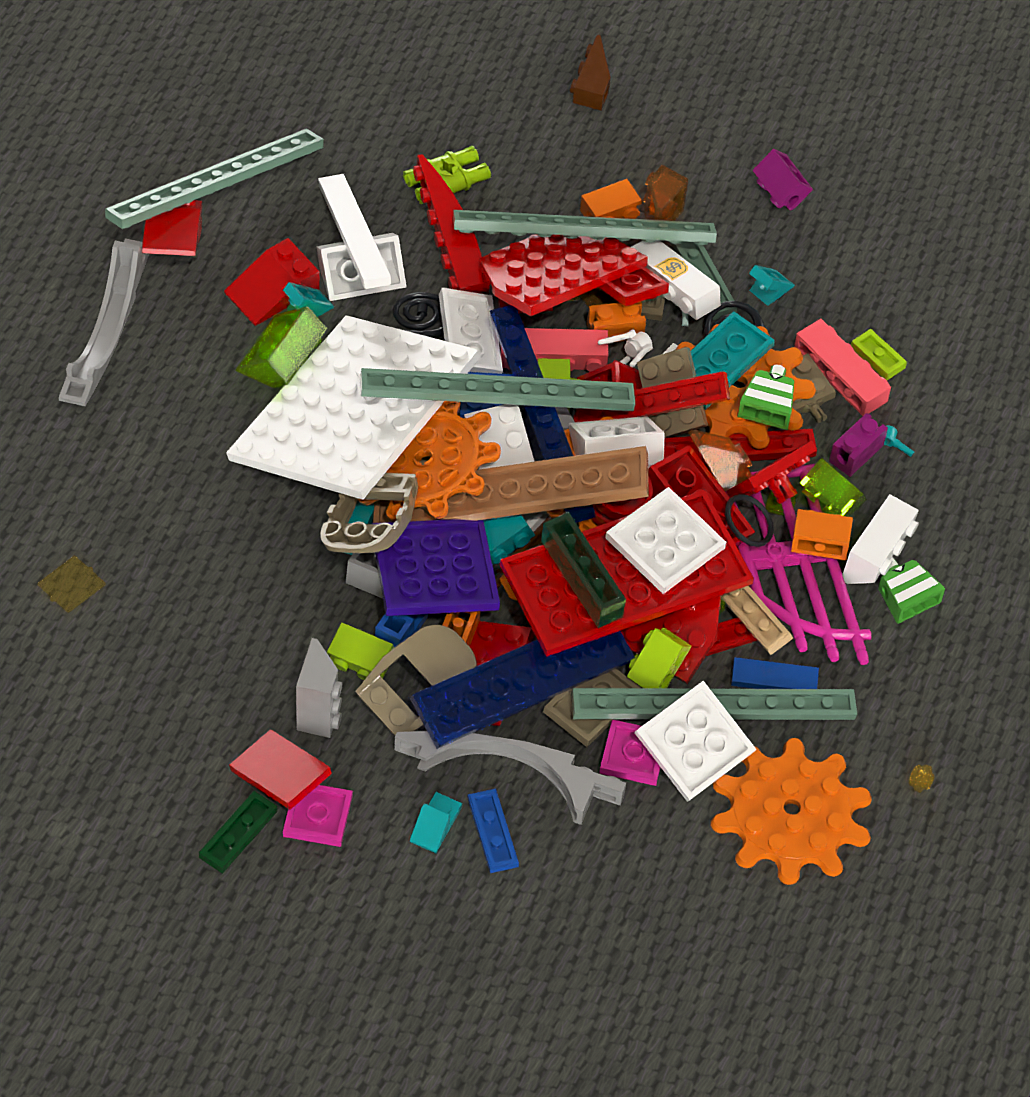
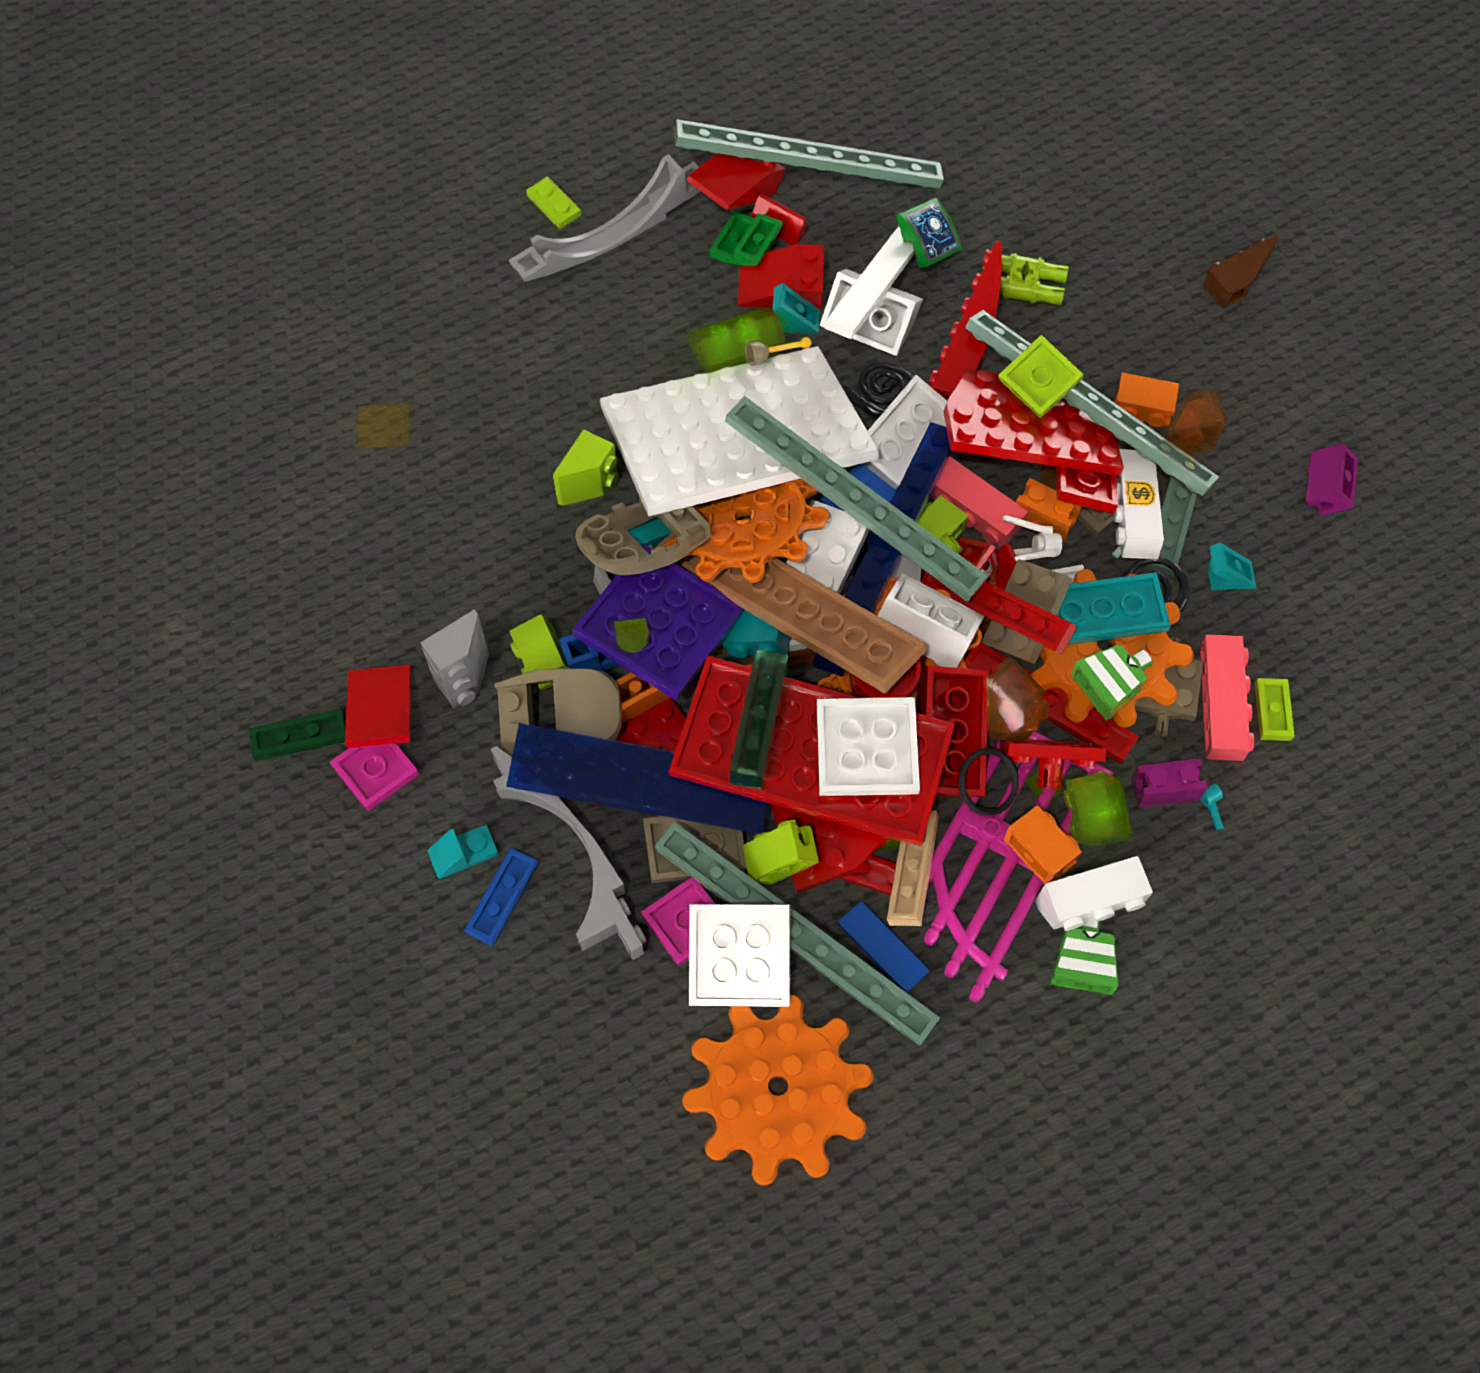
camera: 45 degrees right, 10 degrees up
clear yellow plate [909,764,934,793] -> none
none -> lime plate [526,176,581,229]
none -> lime slope [553,429,619,506]
none -> clear neon green tile [614,618,649,653]
none -> green slope [709,211,783,266]
none -> dark tan hinge [745,337,811,365]
none -> red slope [751,193,806,245]
none -> slope [896,198,962,268]
none -> lime plate [998,335,1084,418]

